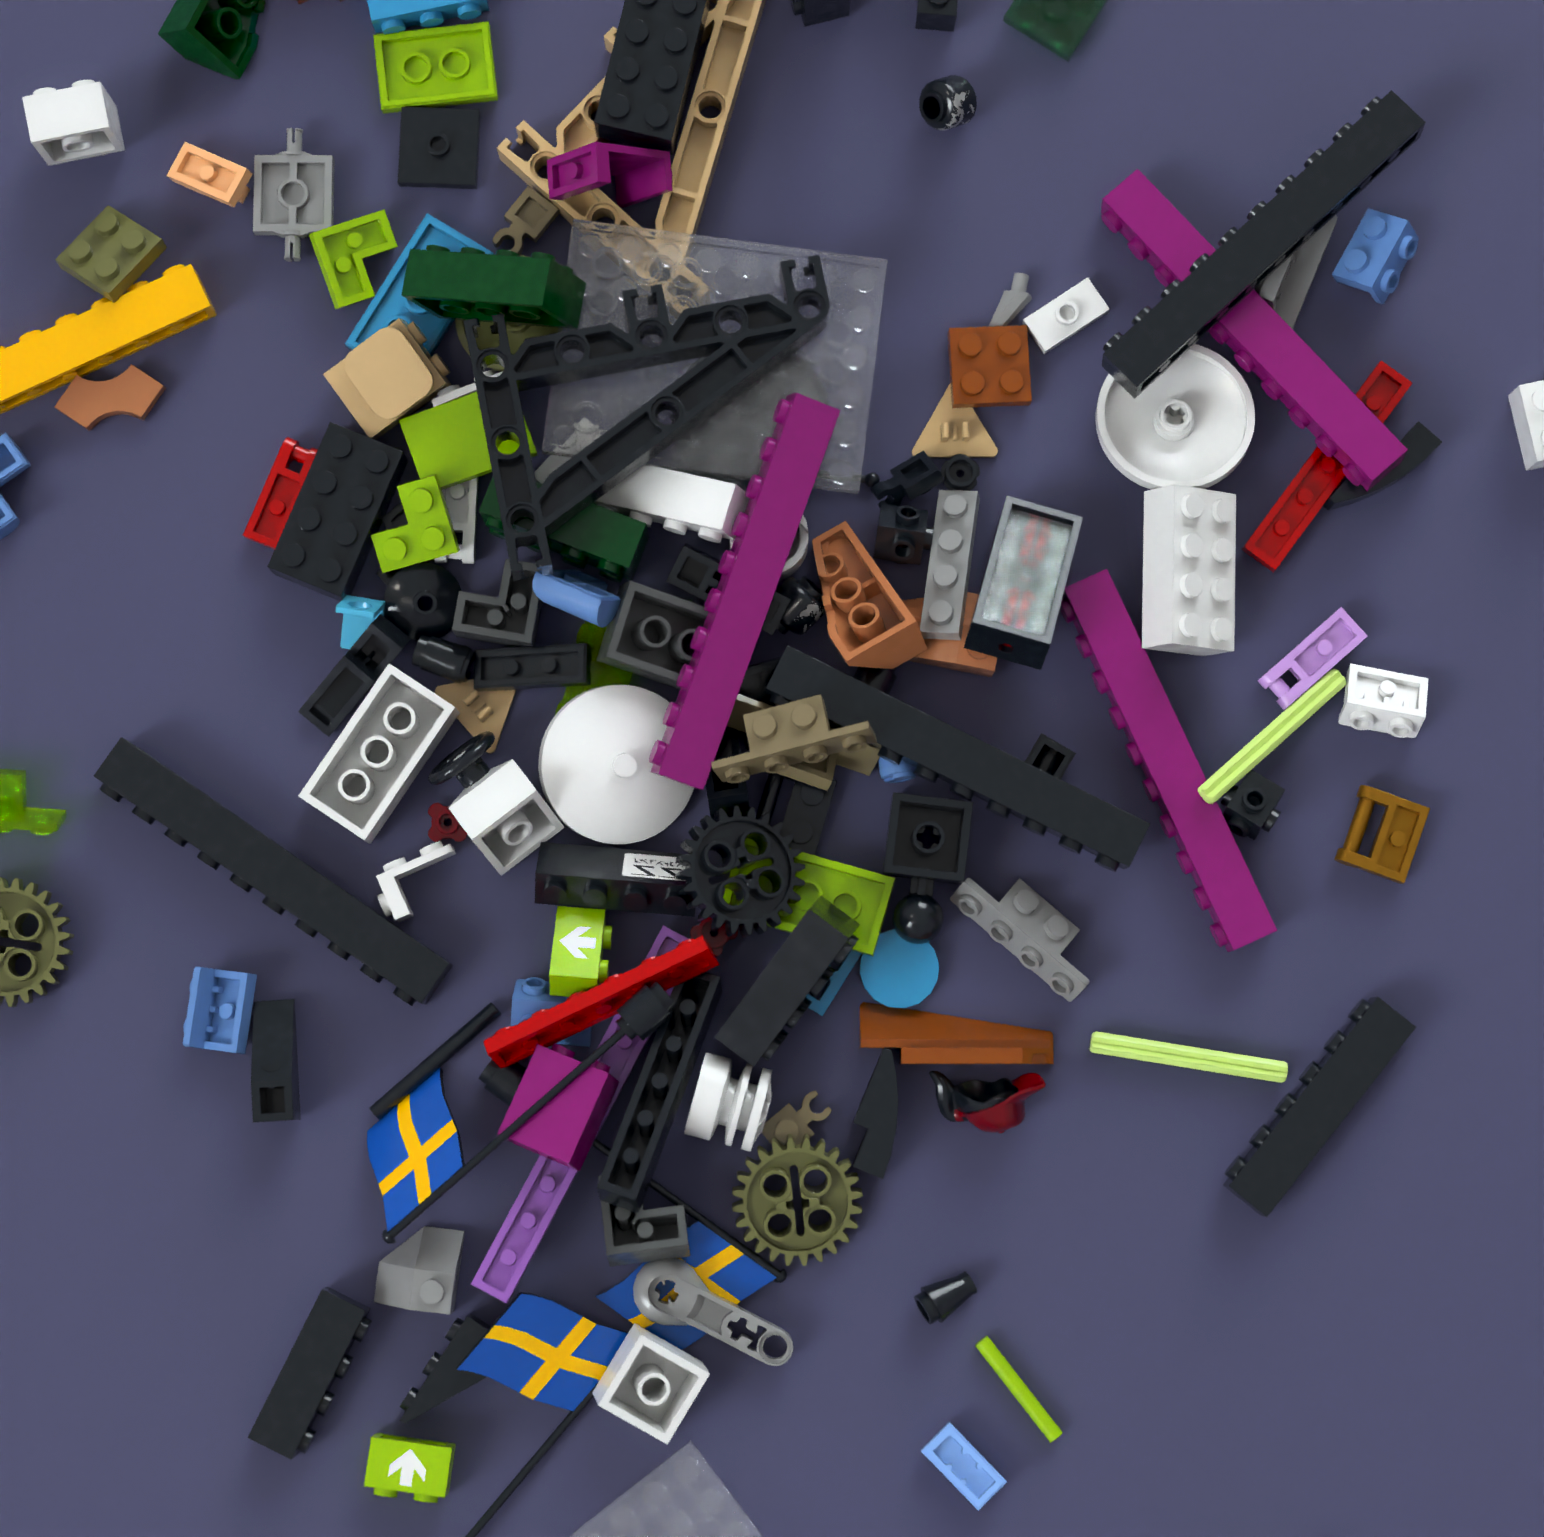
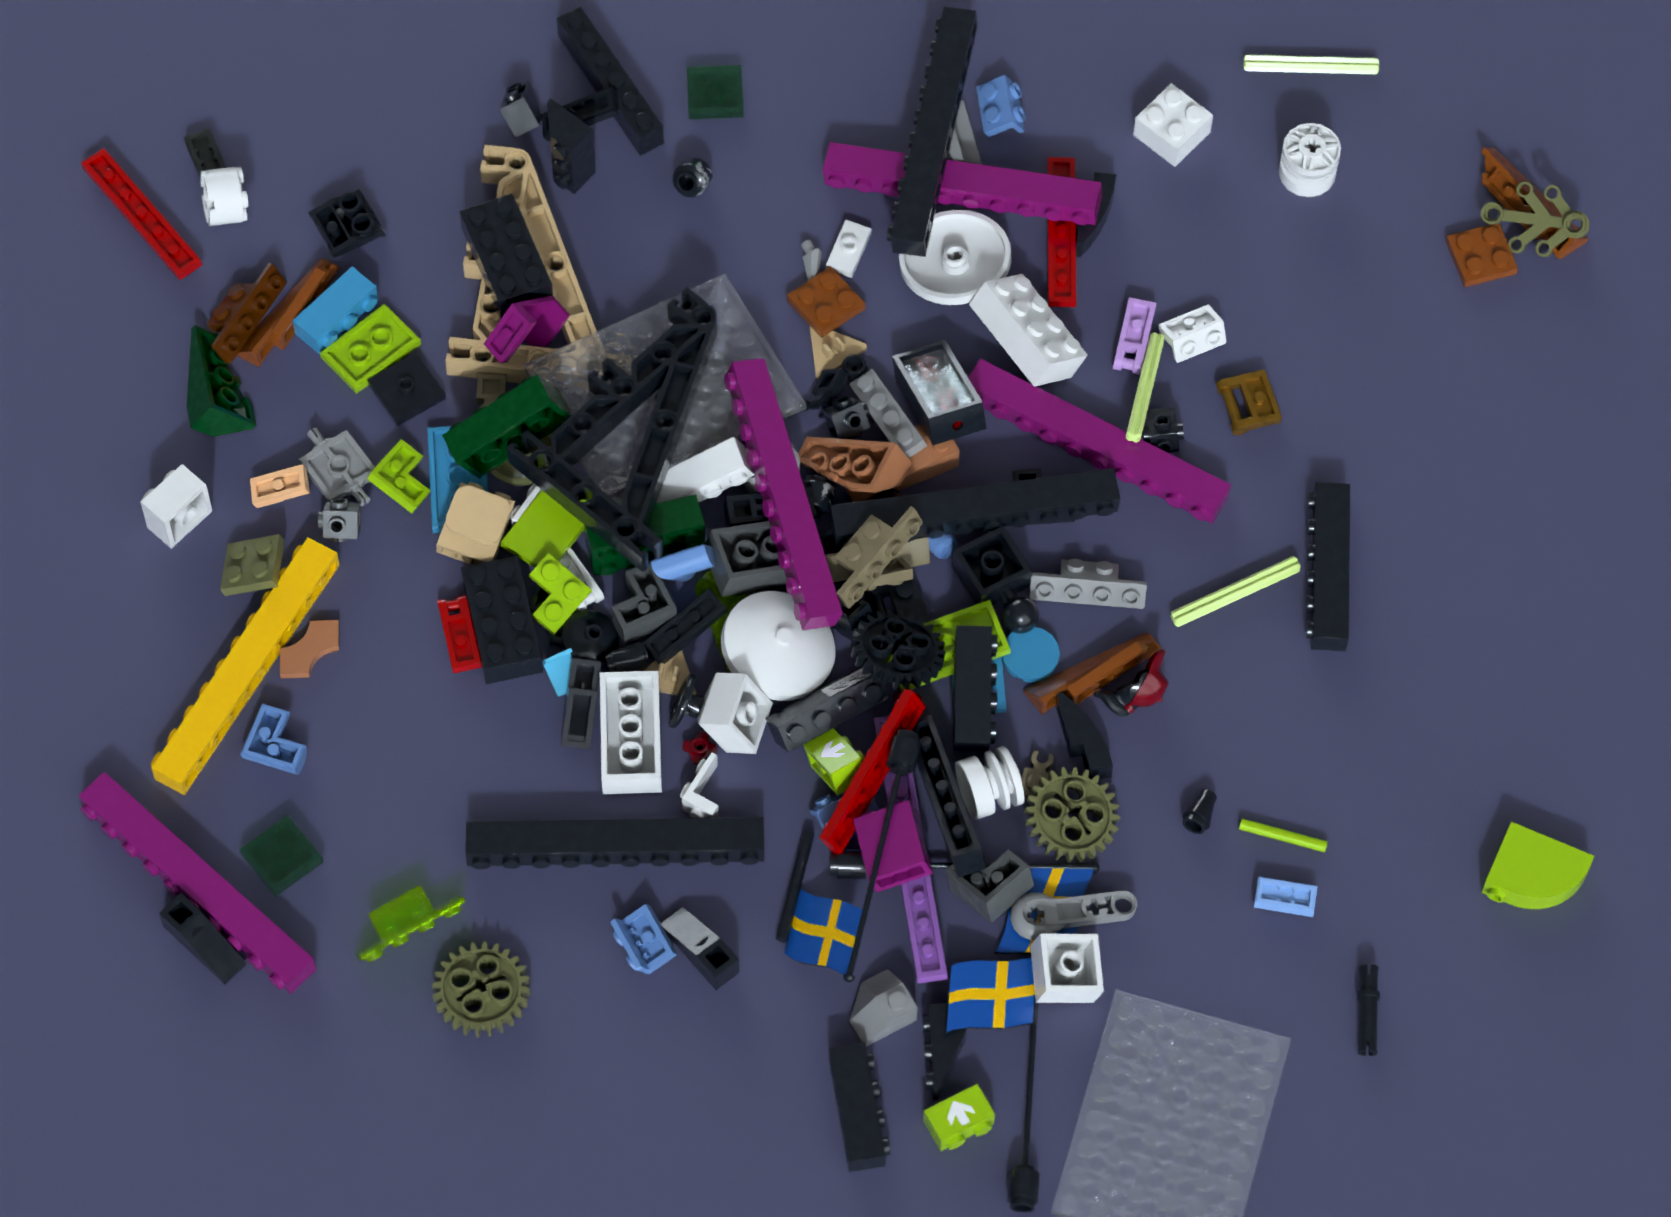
camera: 35 degrees left, 20 degrees down
none -> dark grey brick [318,499,361,542]

